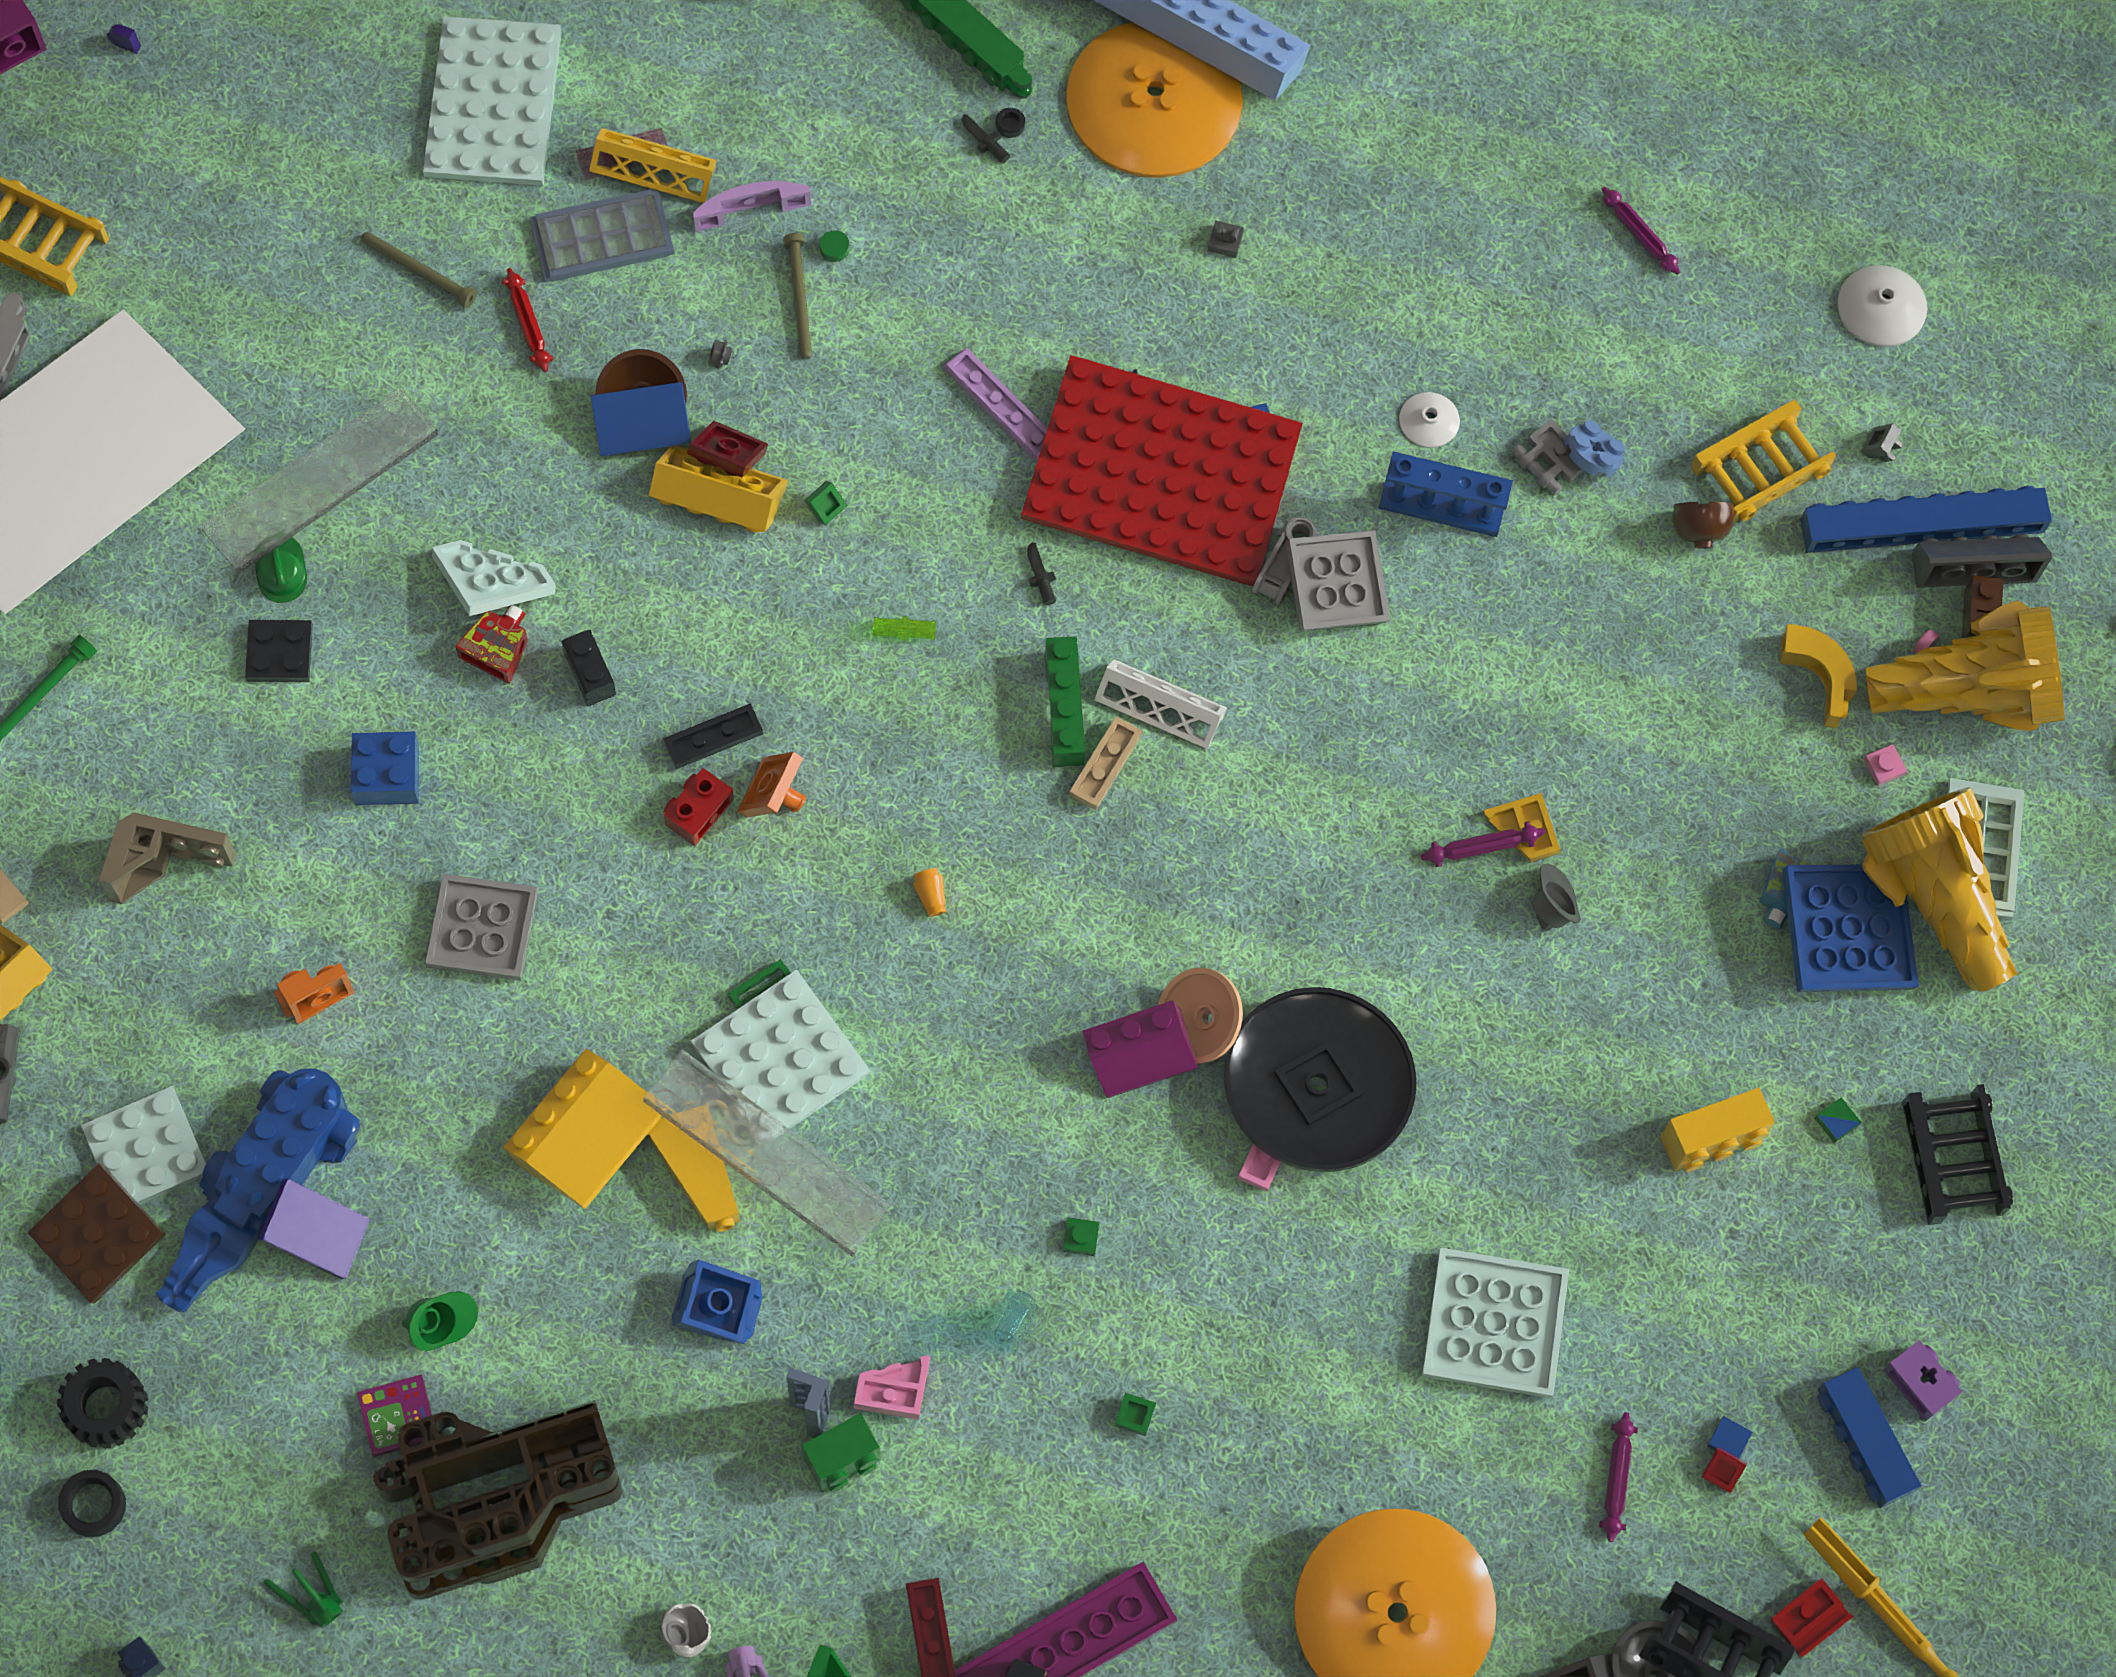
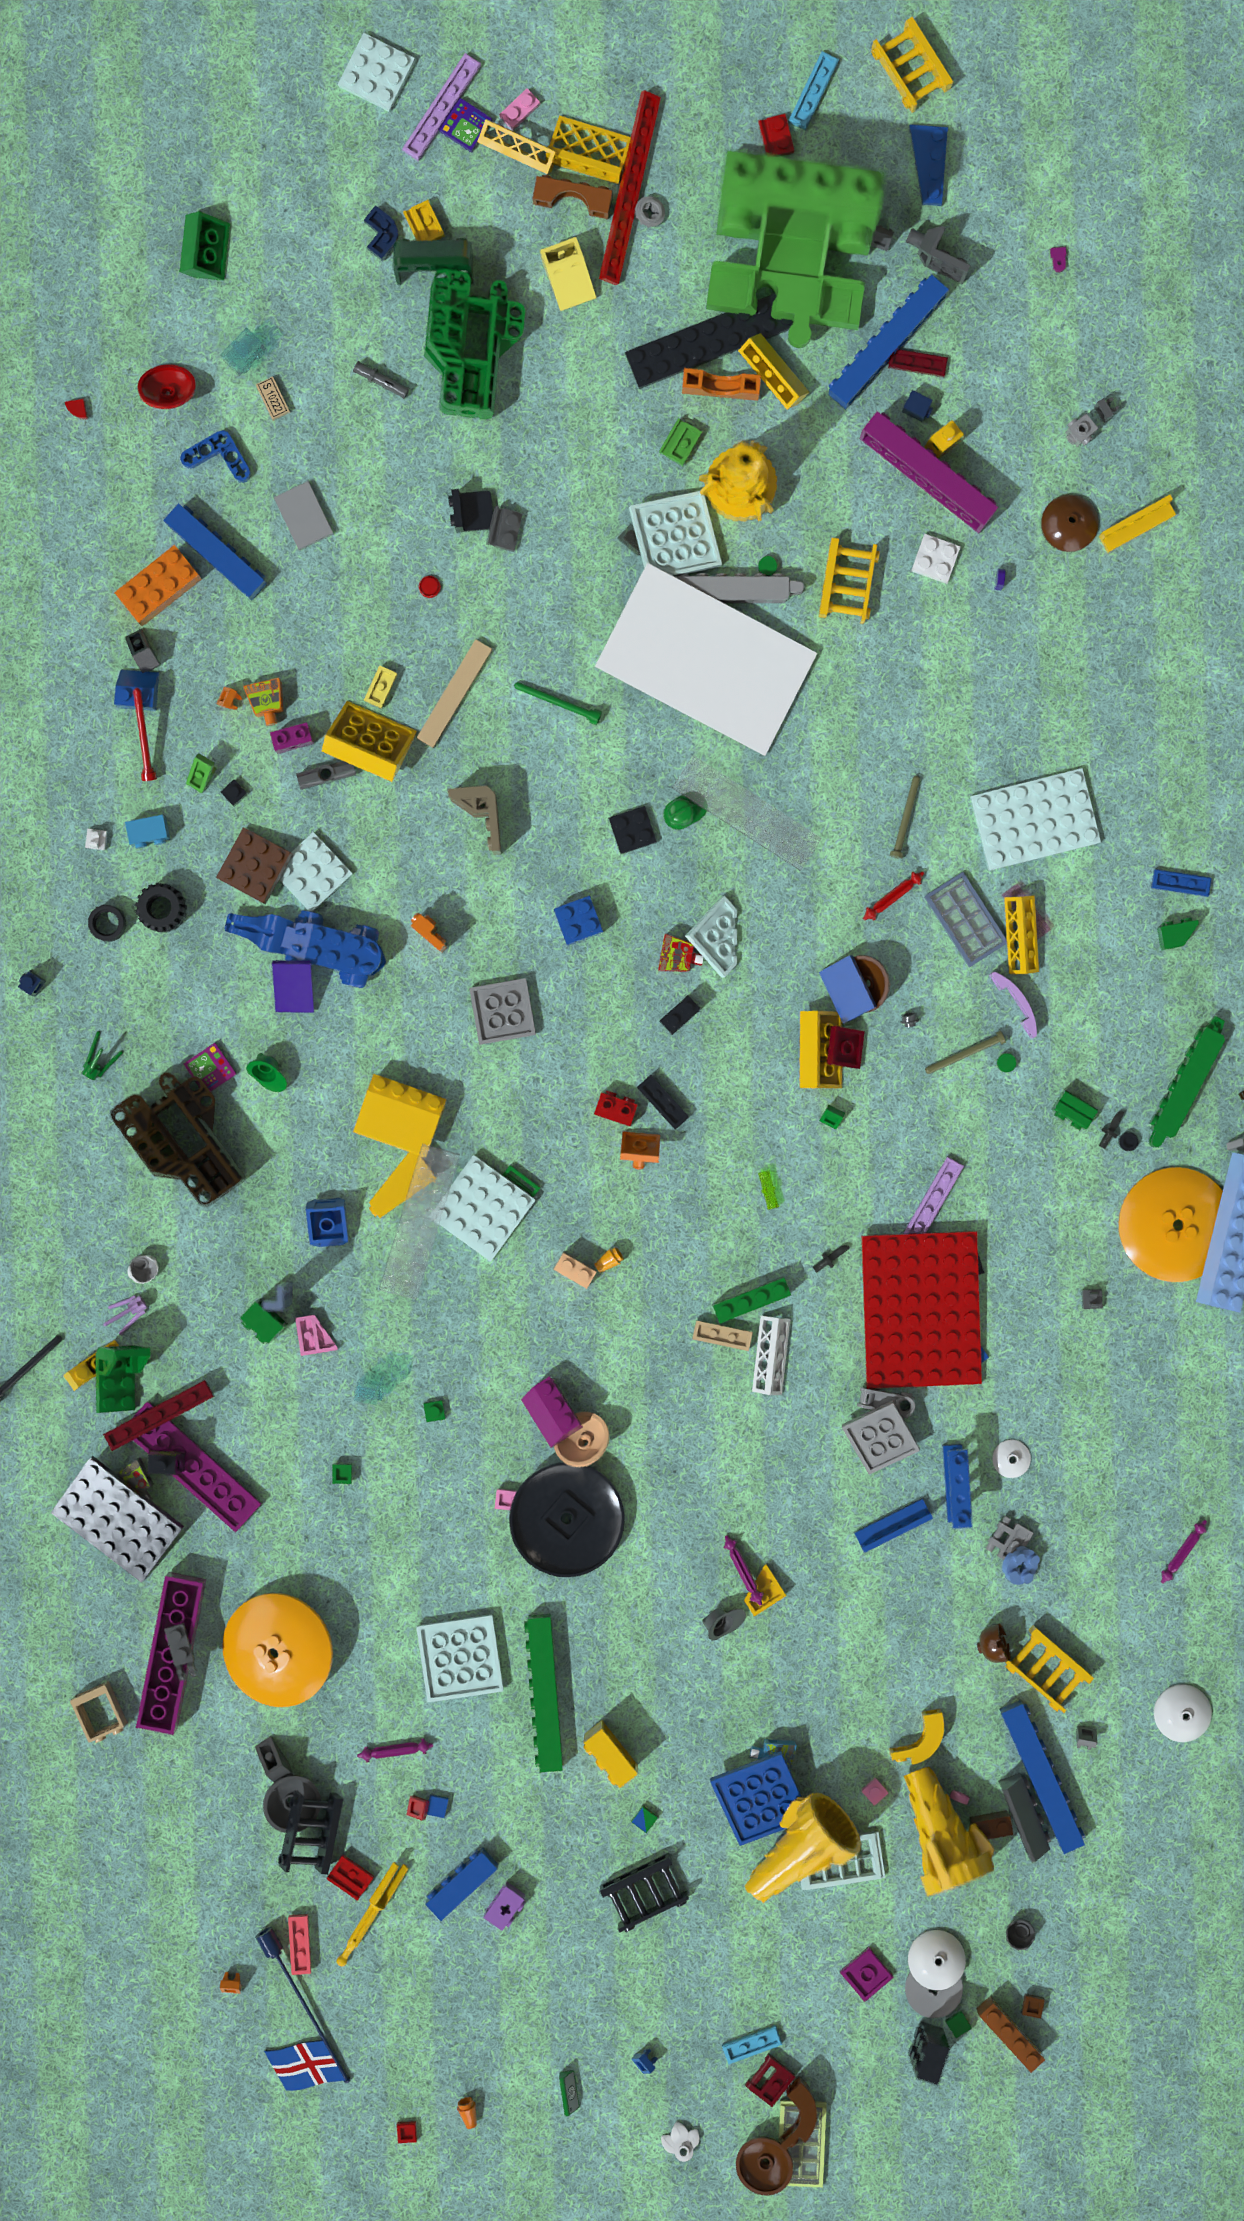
camera: 70 degrees right, 20 degrees up
none -> green brick [524,1614,563,1773]
none -> light nougat brick [554,1252,597,1289]
none -> blue fence [854,1498,933,1553]
none -> white plate [911,534,960,584]
none -> green brick [1051,1090,1098,1131]

